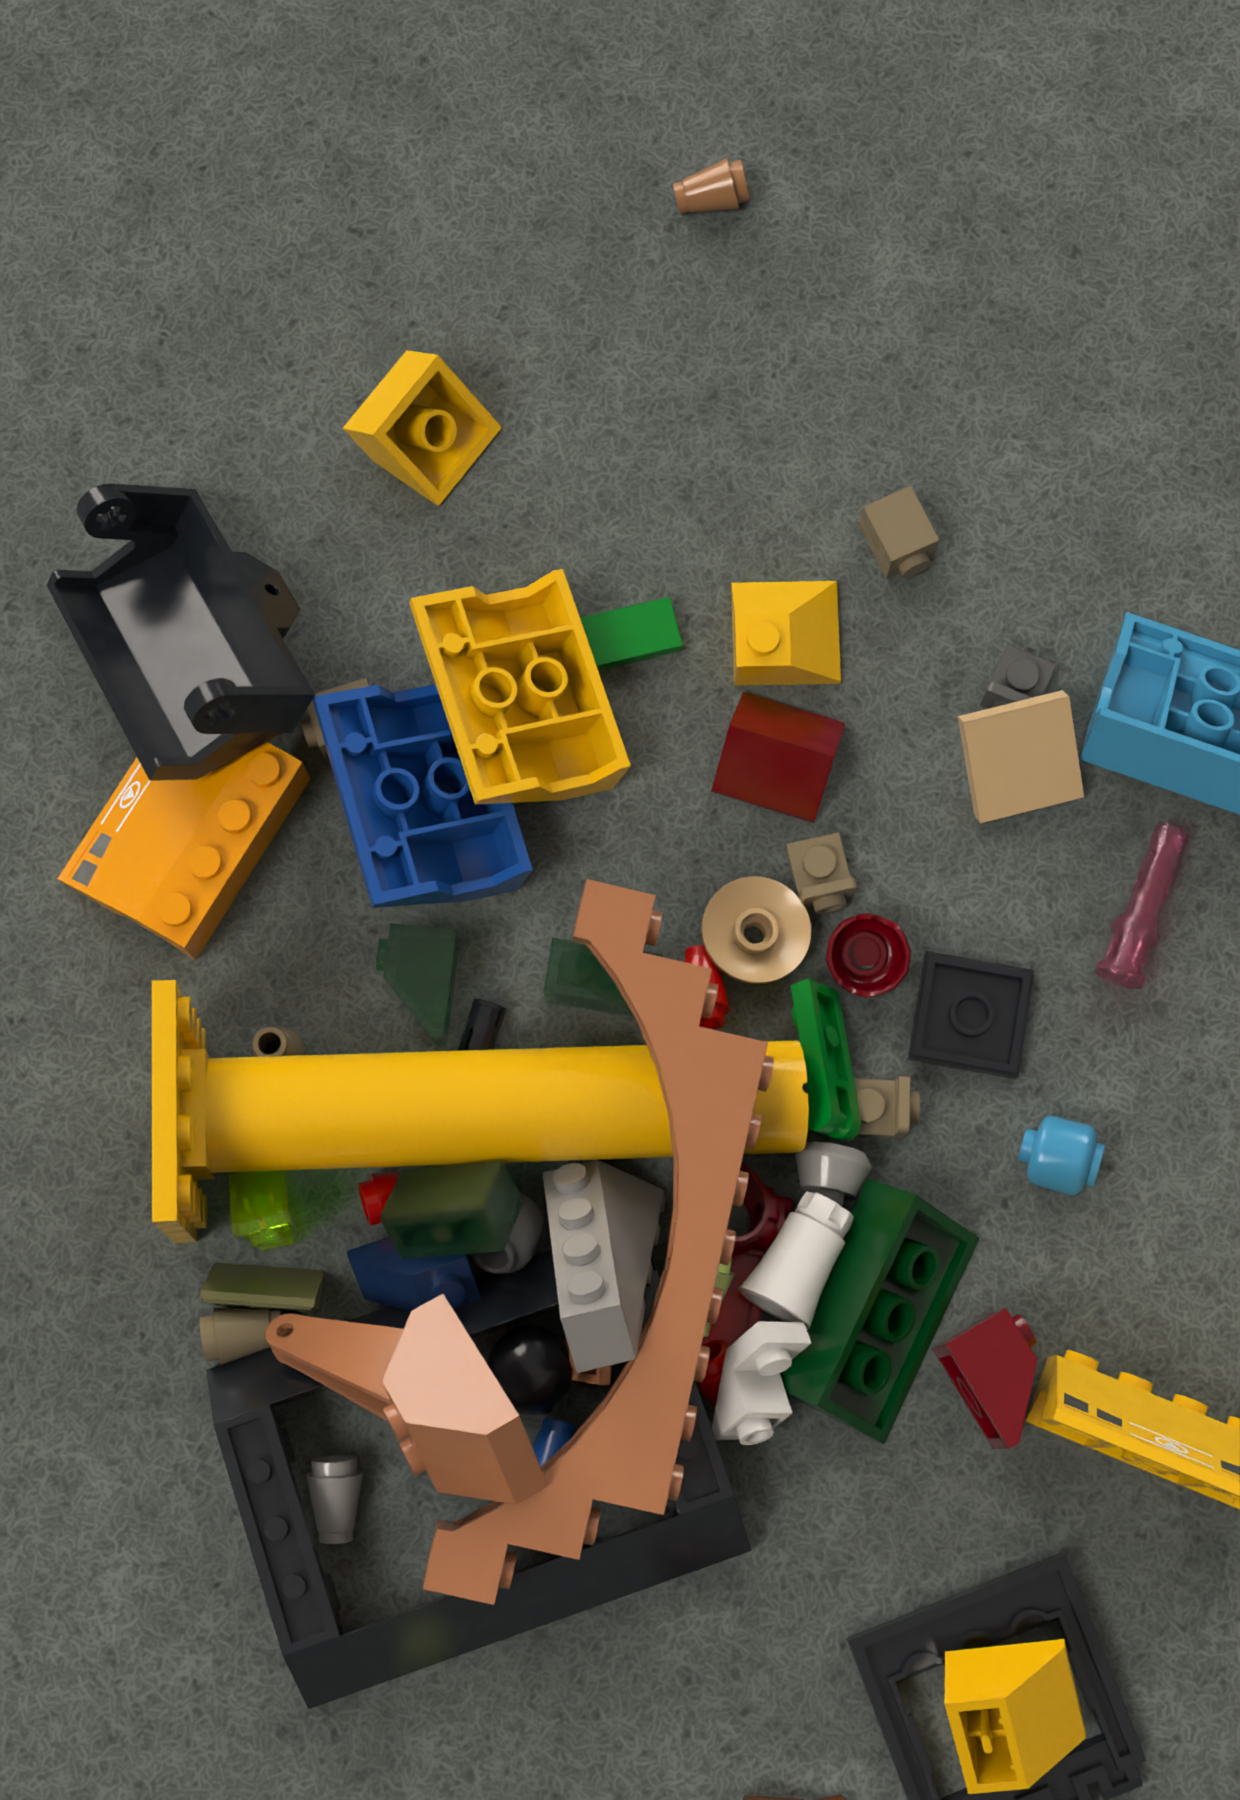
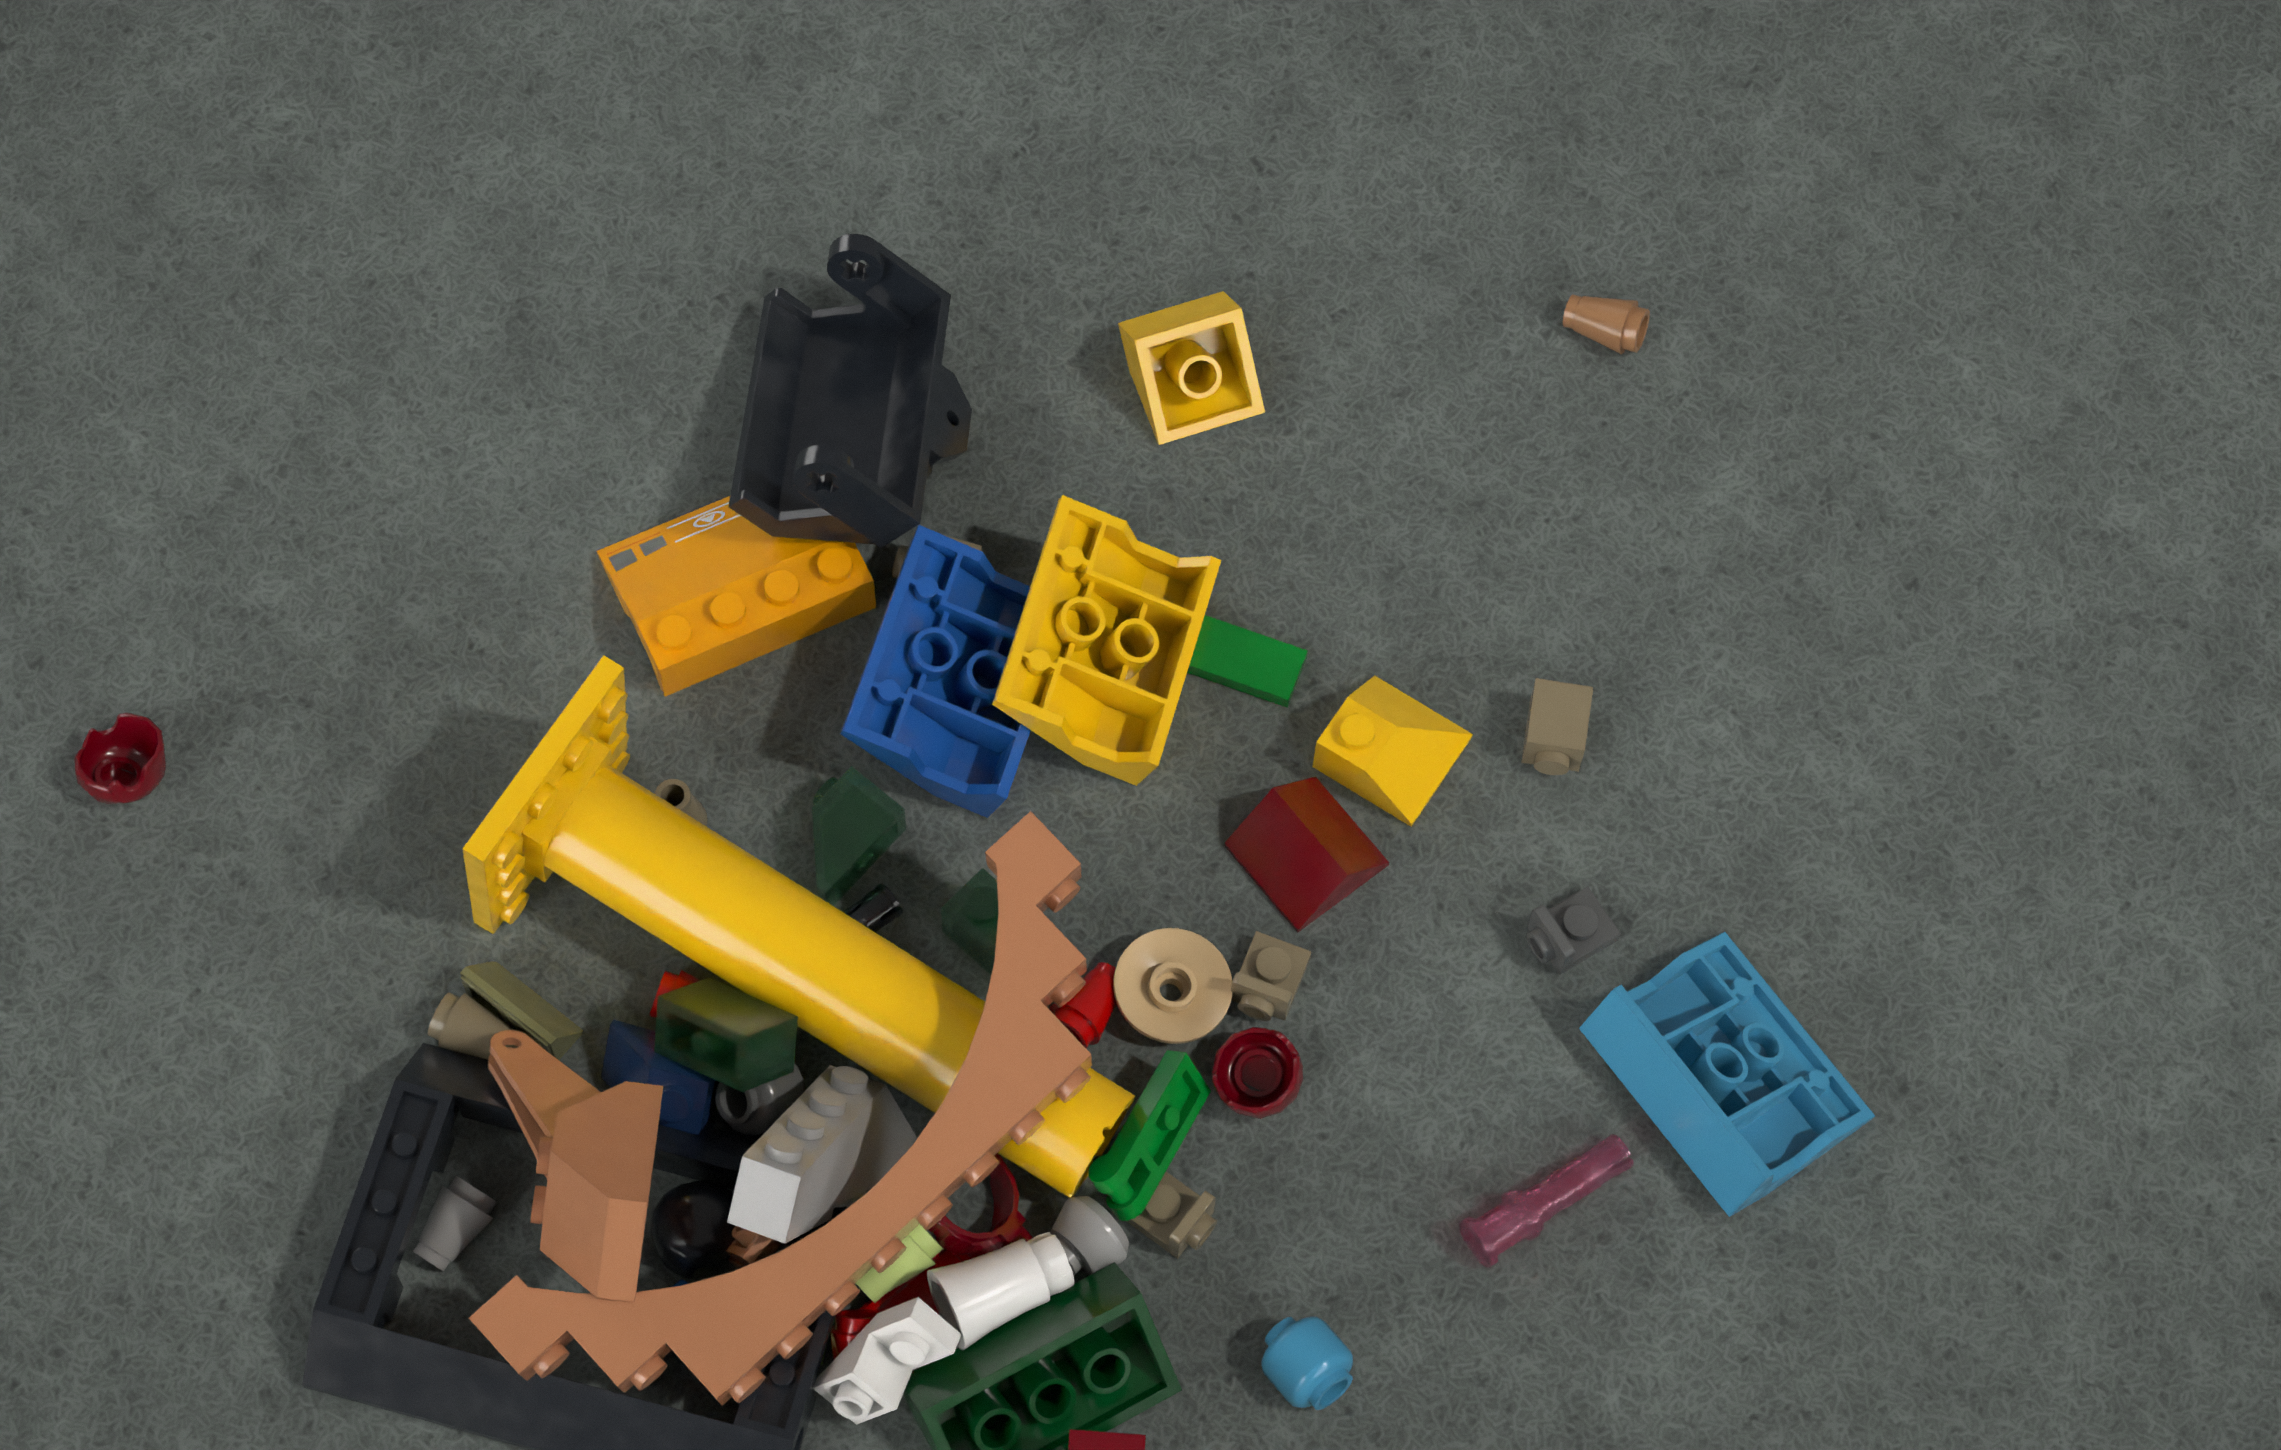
camera: 30 degrees right, 10 degrees down
clear neon green slope [229,1170,306,1252] -> none
black tile [907,951,1035,1080] -> none
tan tile [958,690,1084,824] -> none

